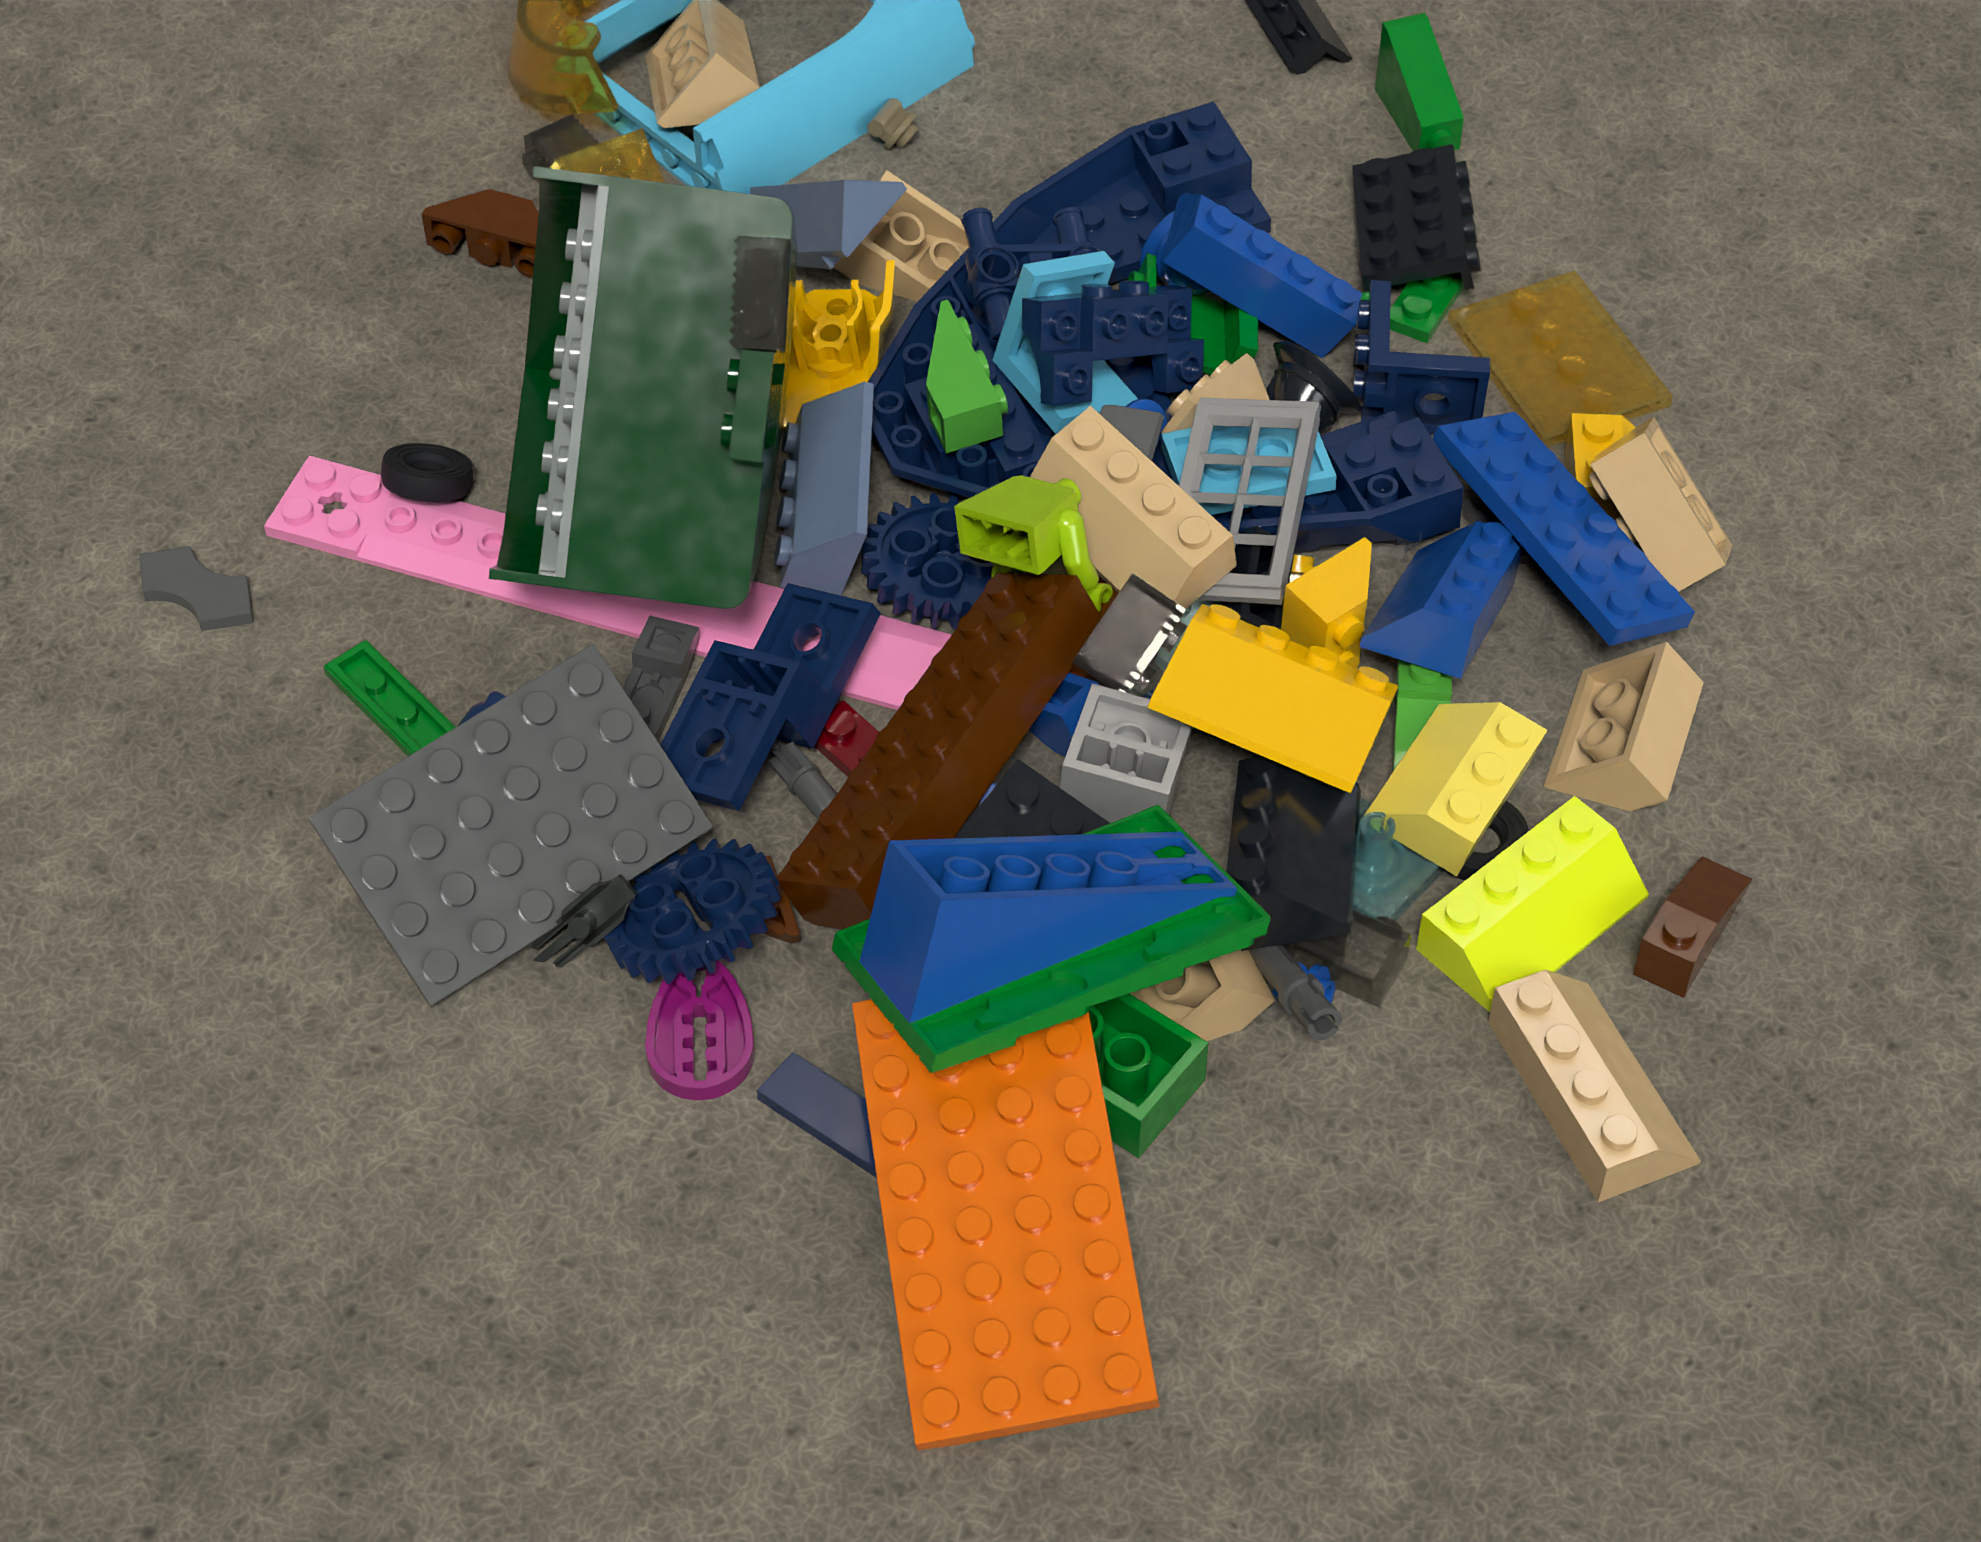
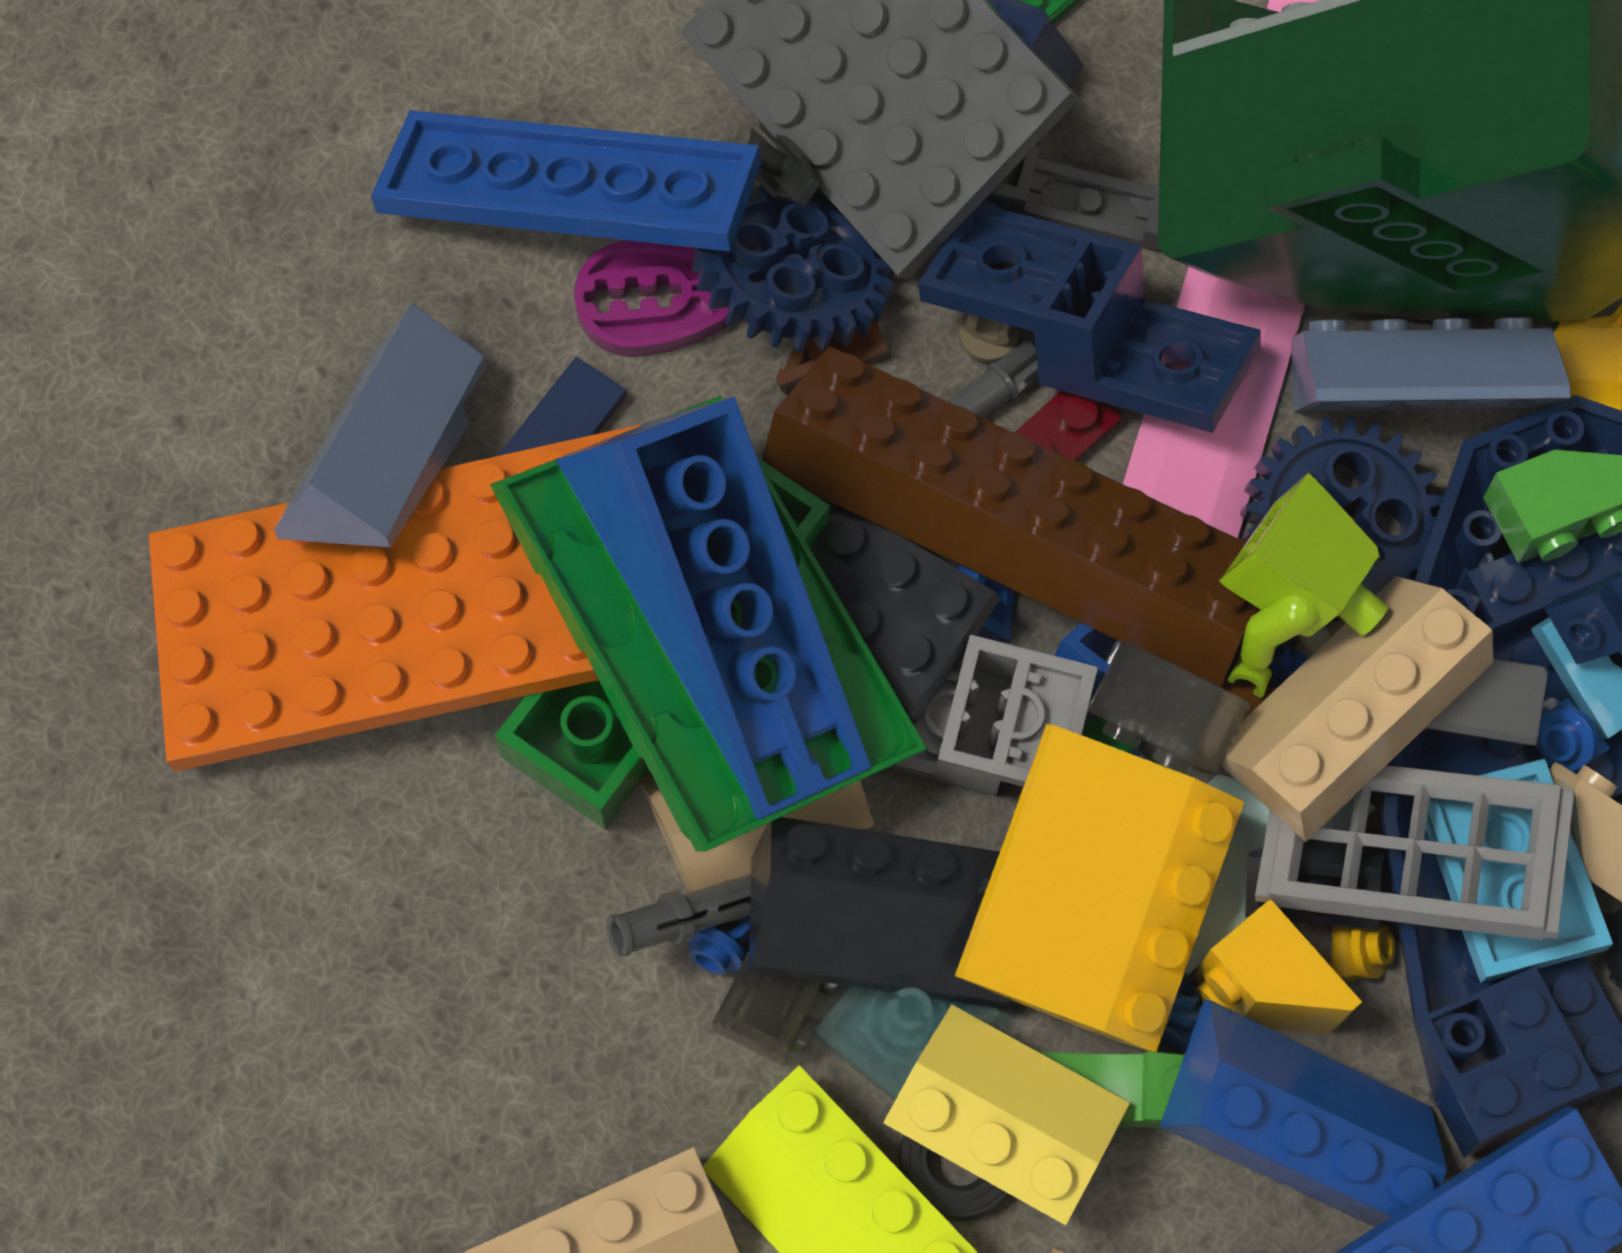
camera: 85 degrees right, 20 degrees up
clear smoke brick [728,236,791,353] -> none
none -> sand blue slope [274,303,488,547]
none -> blue plate [371,110,762,252]
none -> dark tan plate [958,313,1020,363]

